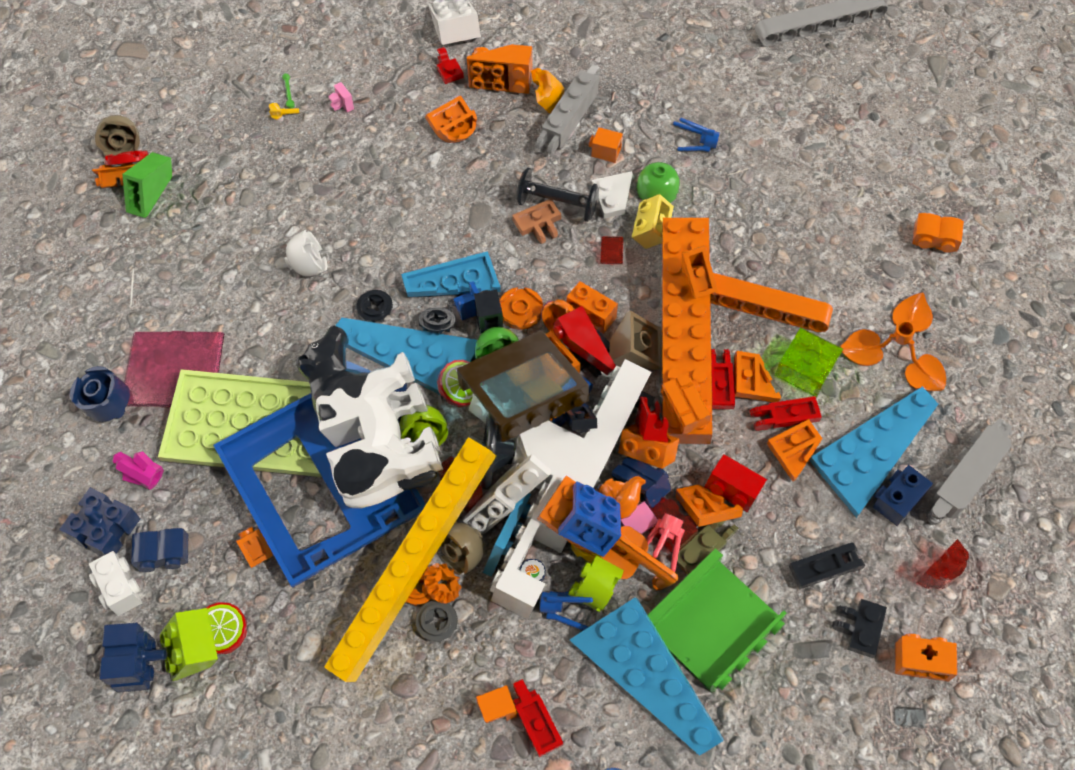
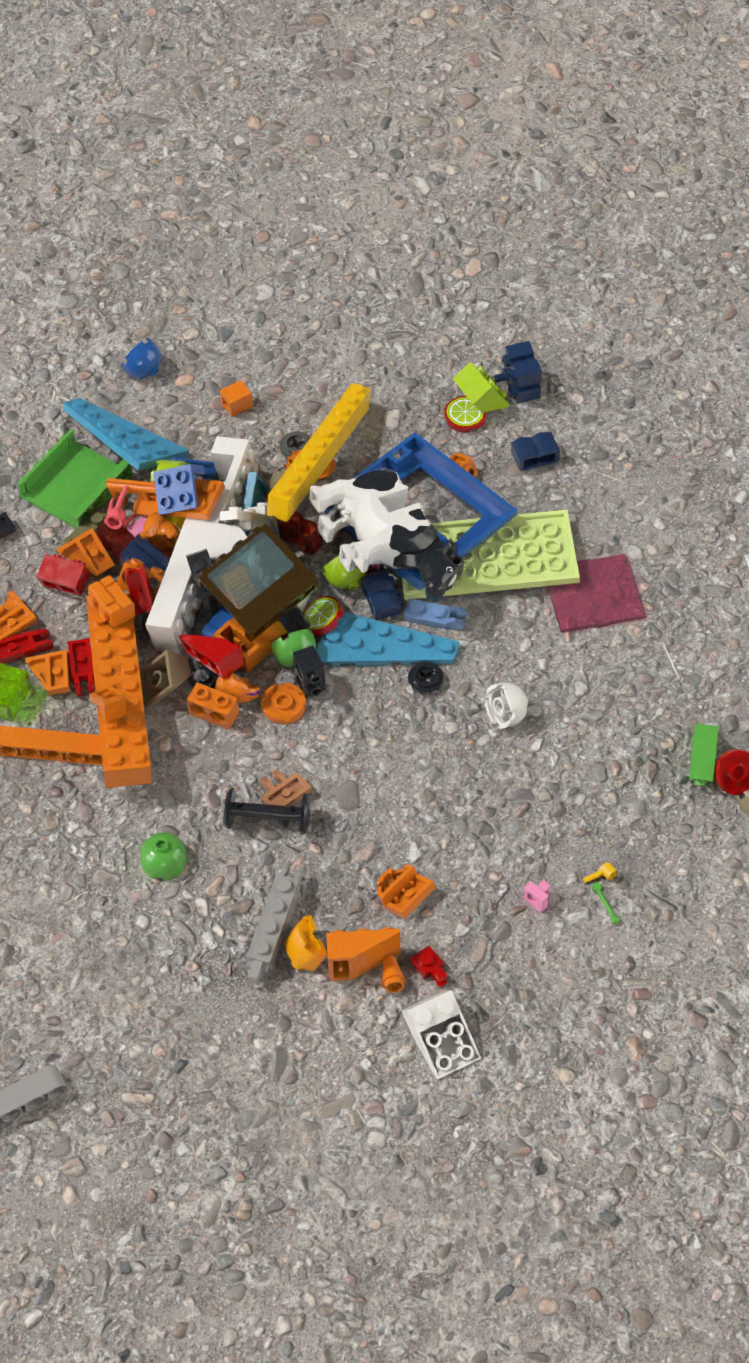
camera: 170 degrees right, 5 degrees down
dark blue brick [59,487,140,557] -> none
dark blue brick [70,366,130,422] -> none
white brick [89,551,142,616] -> none
dark pink rock [112,451,164,490] -> none
dark azure wing [401,251,501,297] -> none
black gear [419,308,456,335] -> none
blue panel [453,281,479,321] -> none
red hinge [513,679,564,758] -> none
orange brick [589,127,623,163] -> none
white wing [592,171,632,219] -> none
clear red slope [600,236,623,264] -> none
light yellow brick [632,194,674,249] -> none
blue plant [673,118,720,152] -> none

